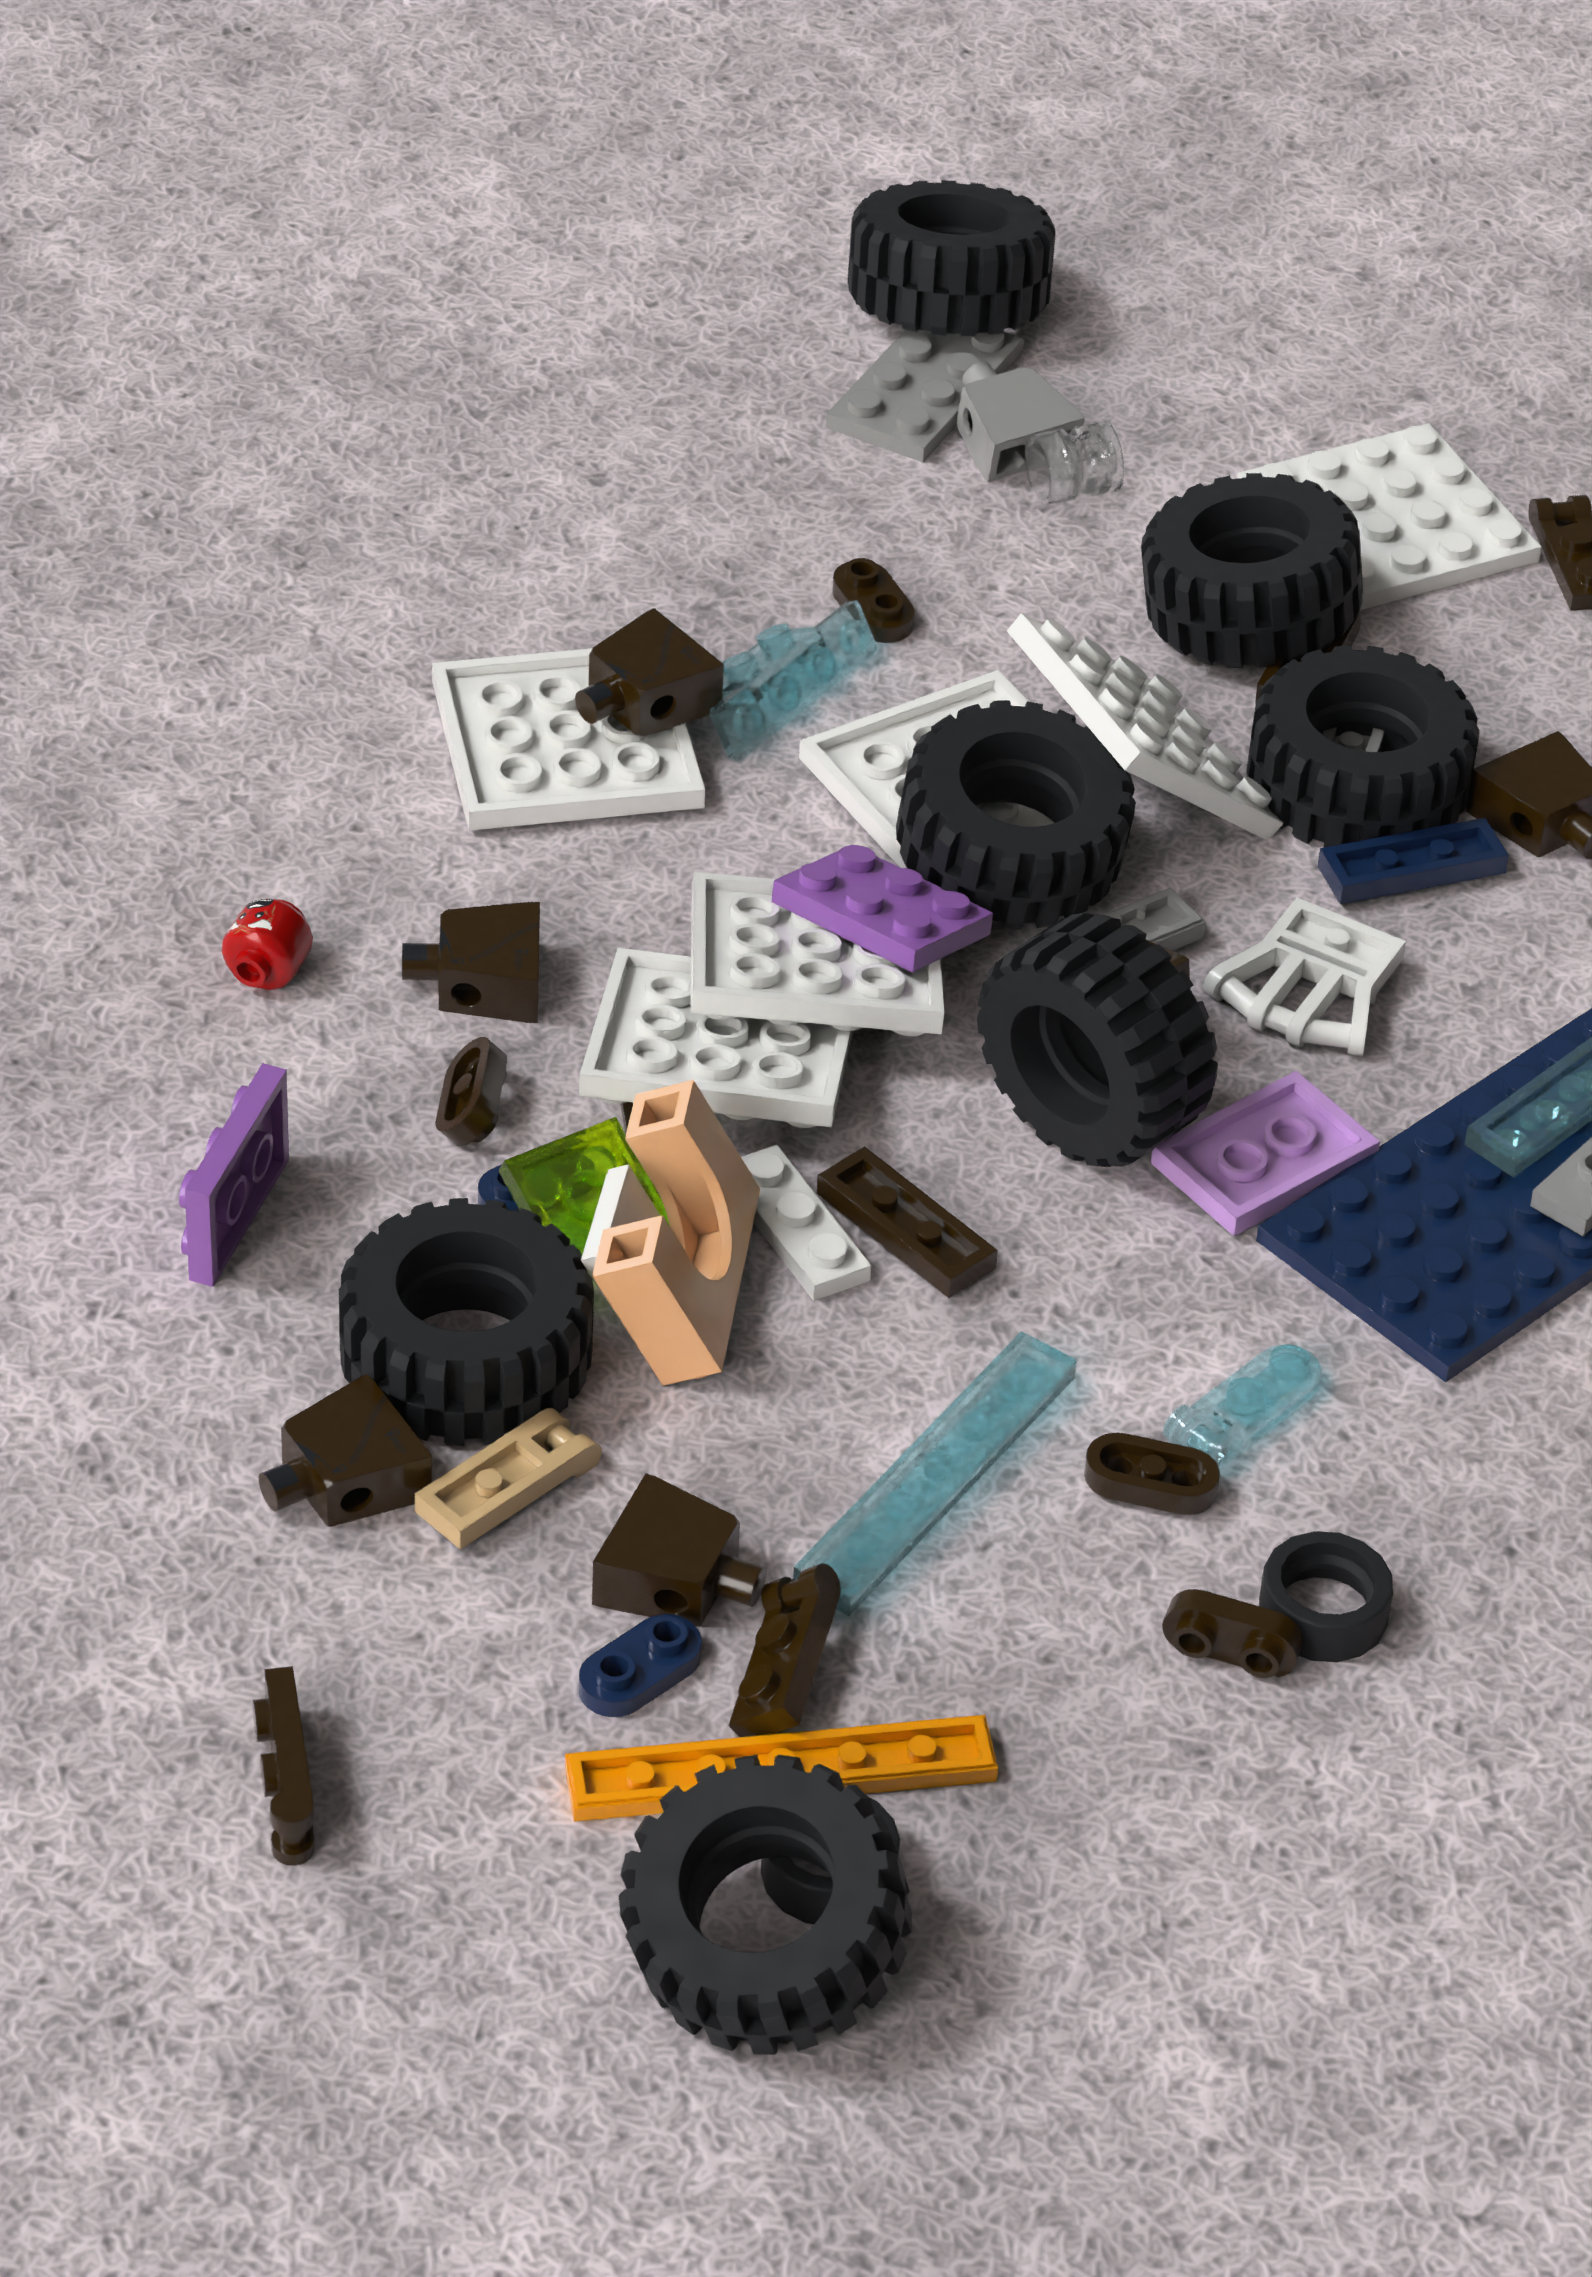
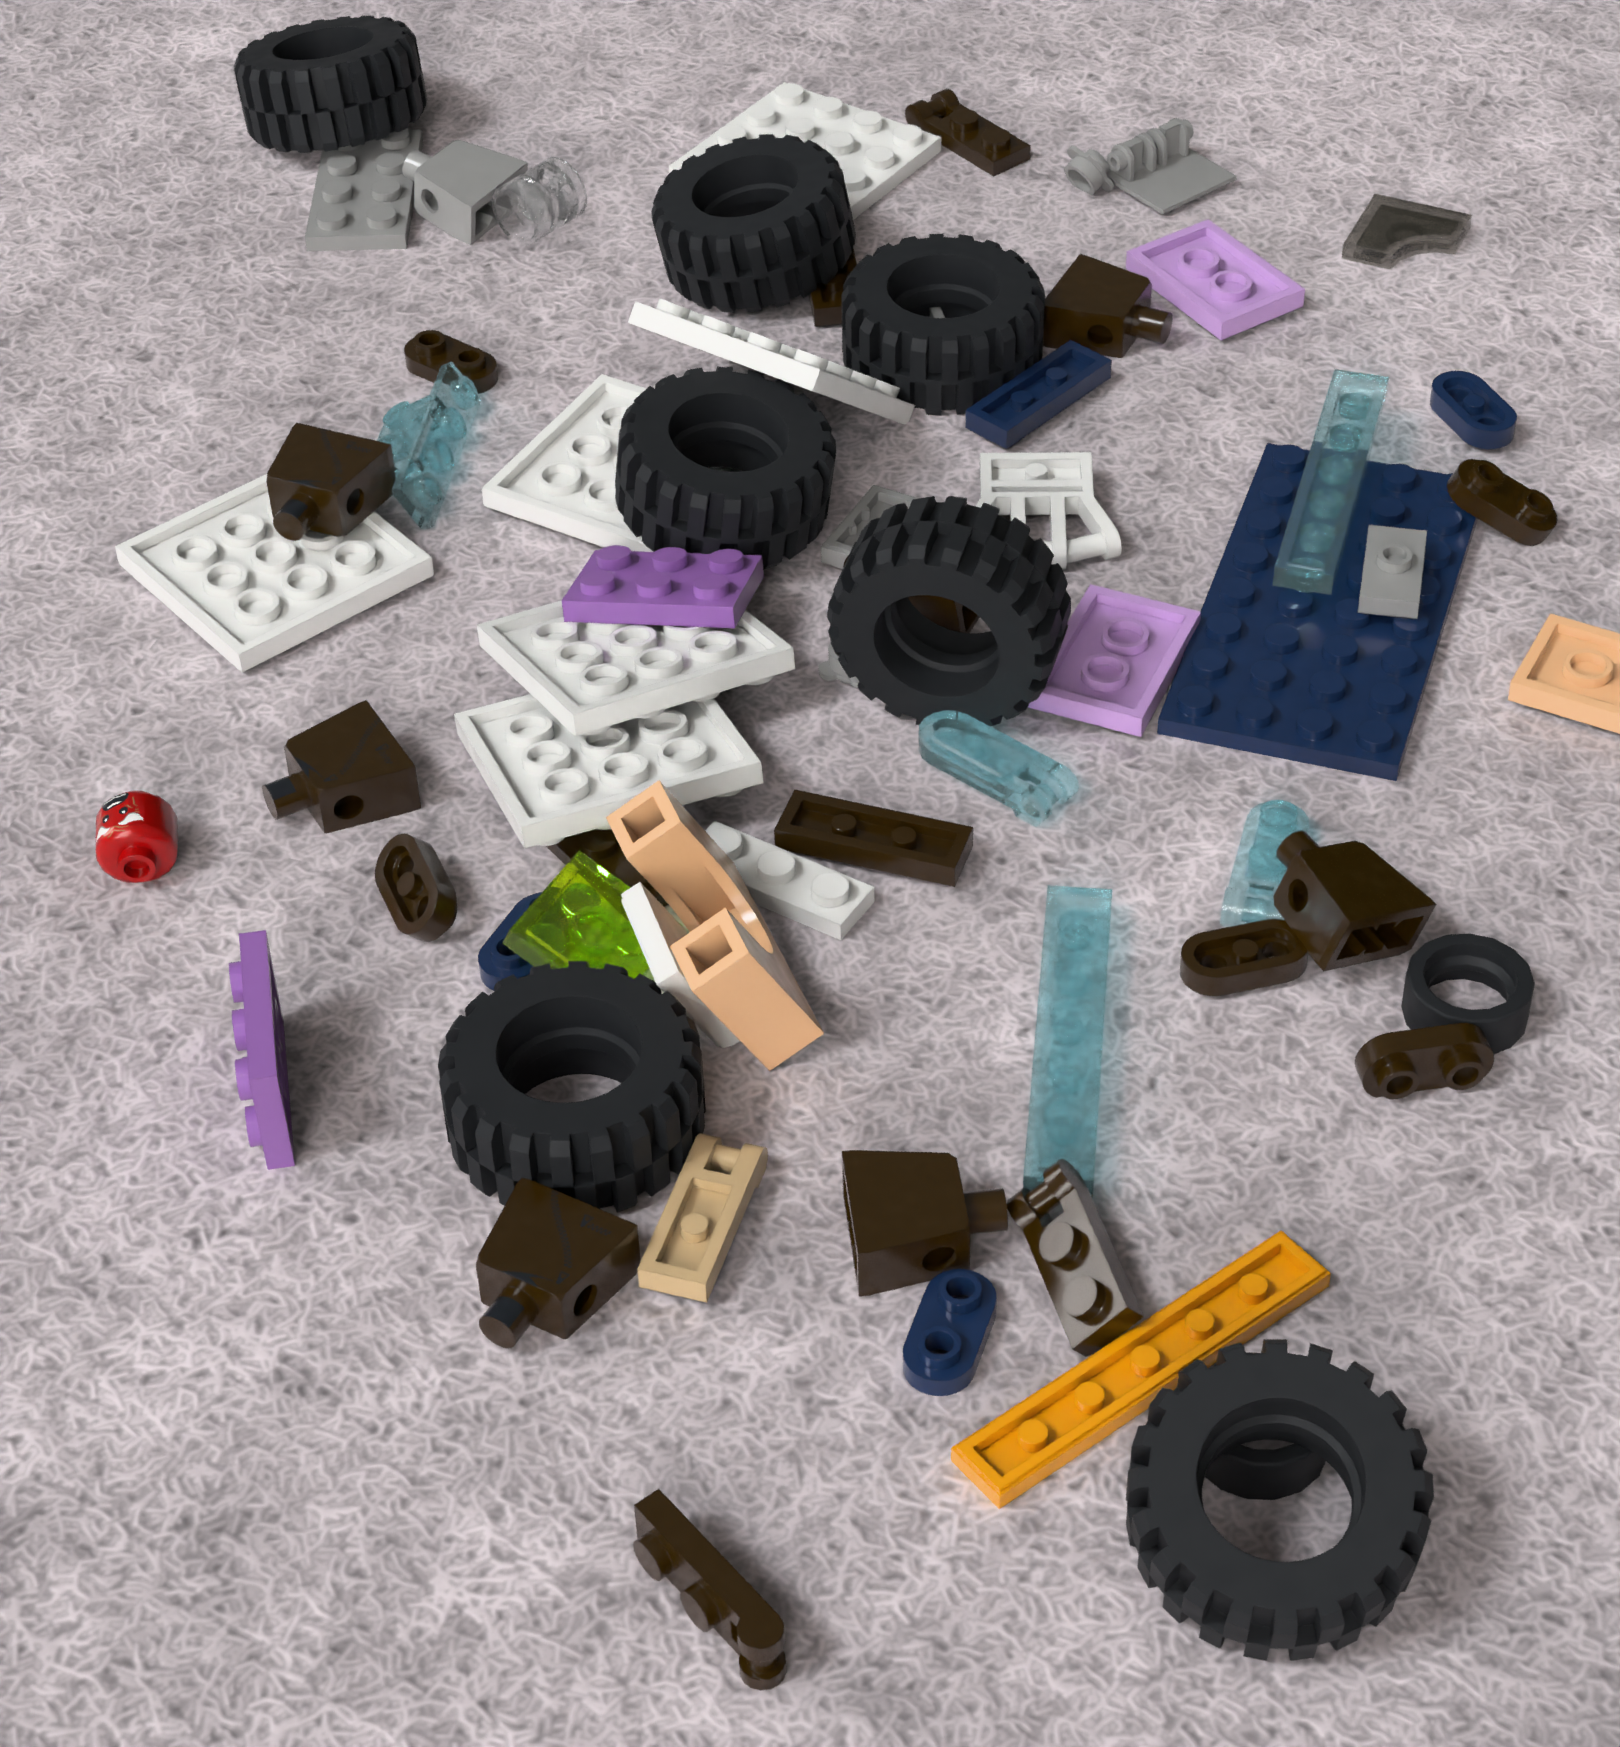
camera: 25 degrees left, 0 degrees up
none -> clear light blue plate [918,710,1079,827]
none -> dark brown torso [1273,830,1437,971]

